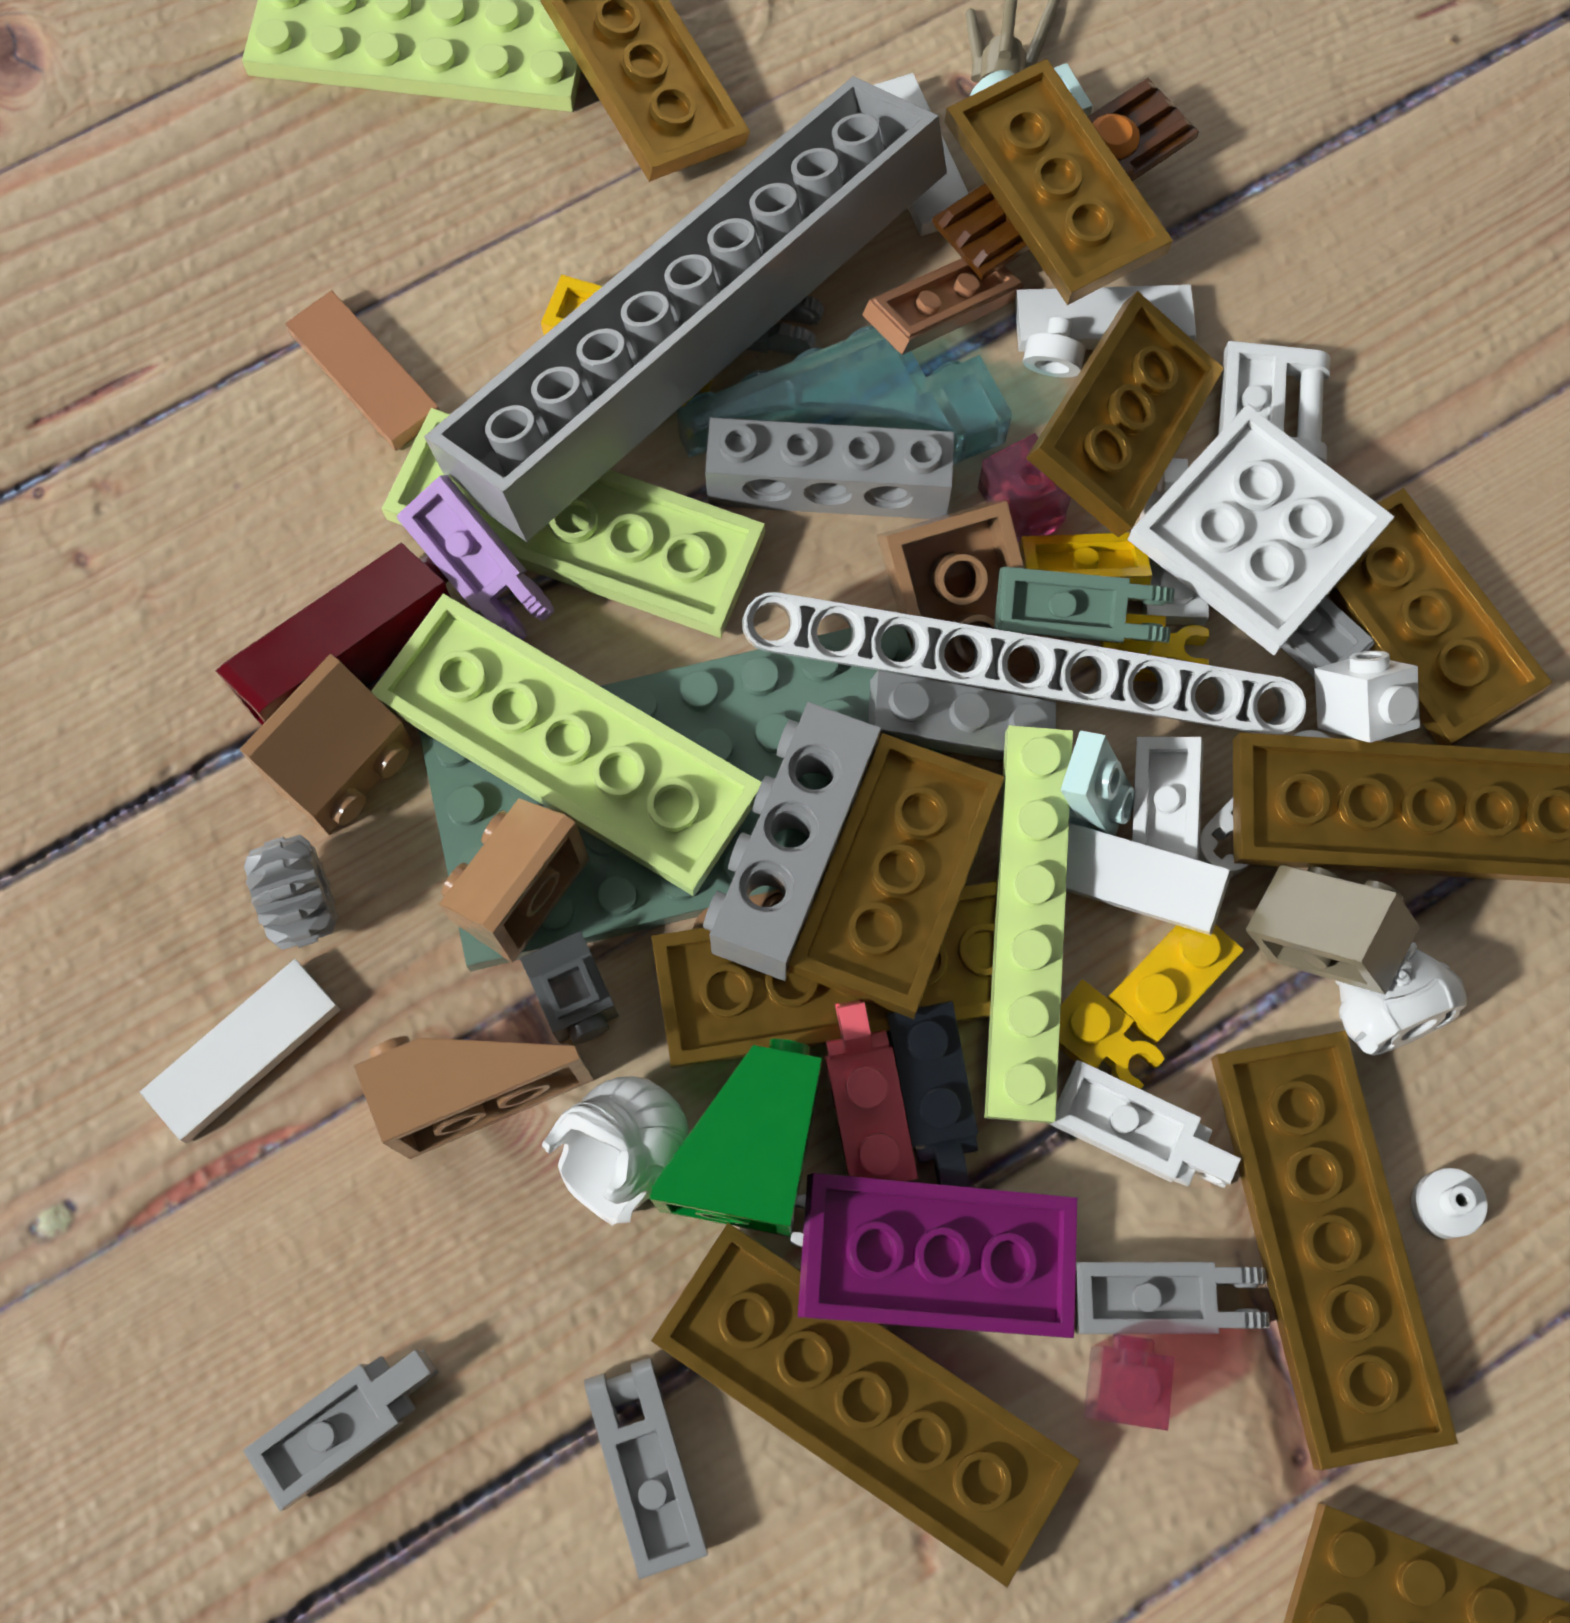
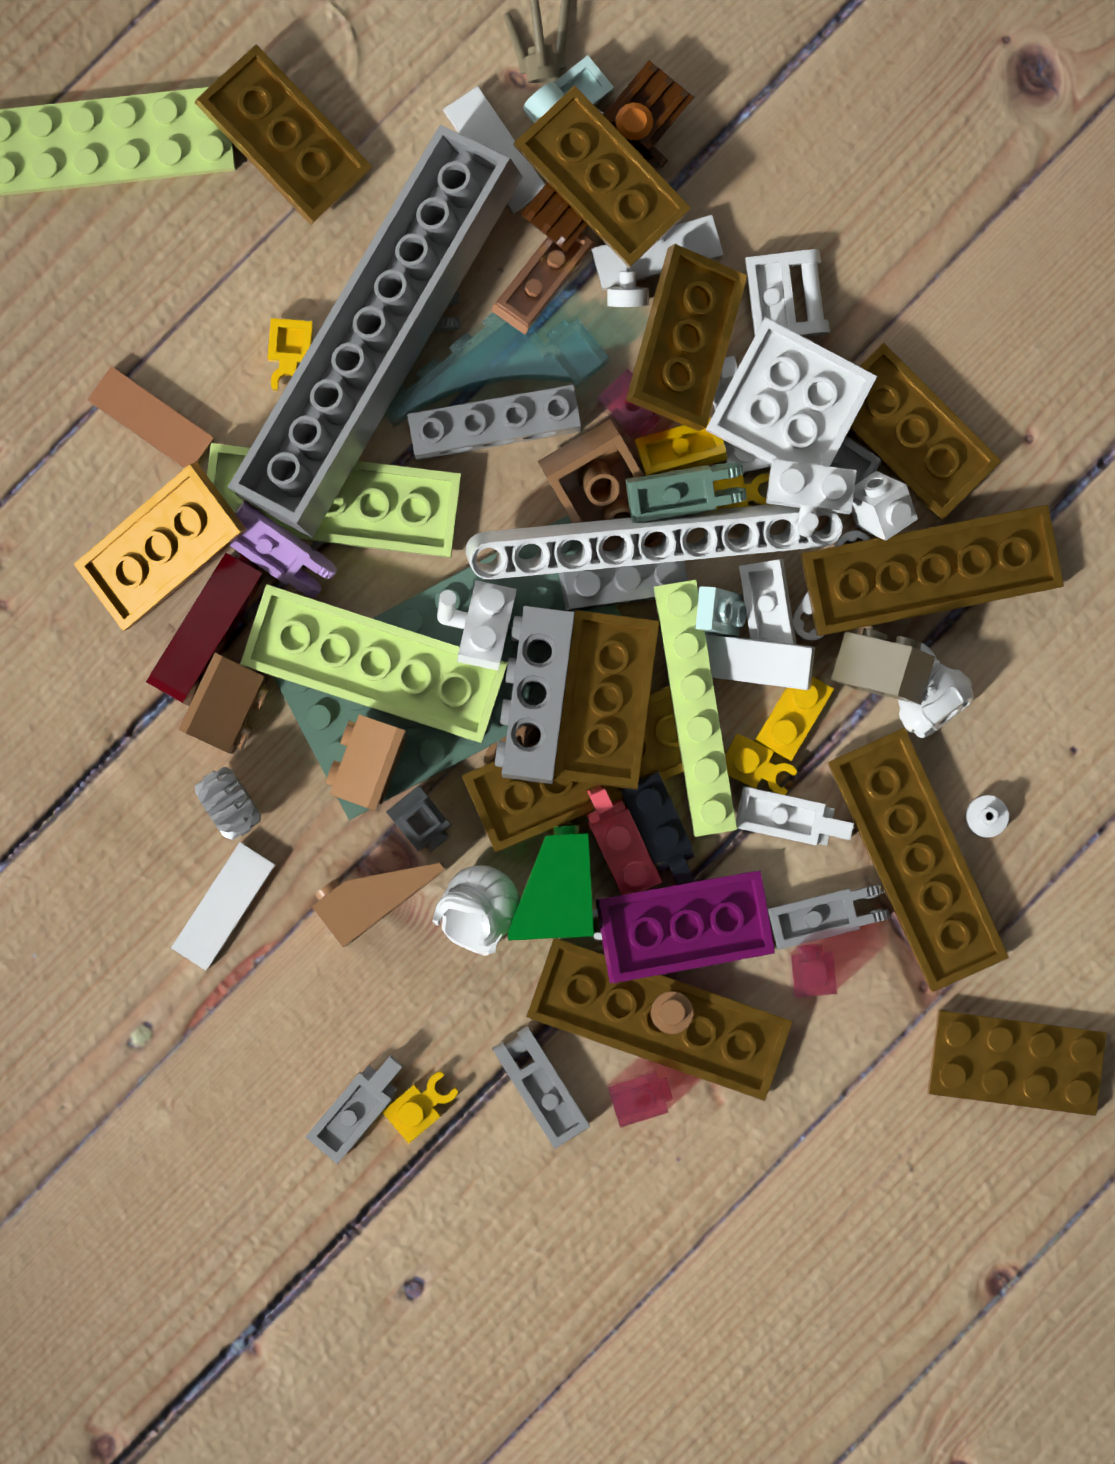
camera: 15 degrees left, 15 degrees up
none -> plate [74,462,247,631]
none -> yellow plate [382,1071,459,1144]
none -> white plate [437,580,517,671]
none -> clear pink brick [607,1070,674,1128]
none -> medium nougat plate [651,991,693,1034]
none -> white plate [766,459,857,537]

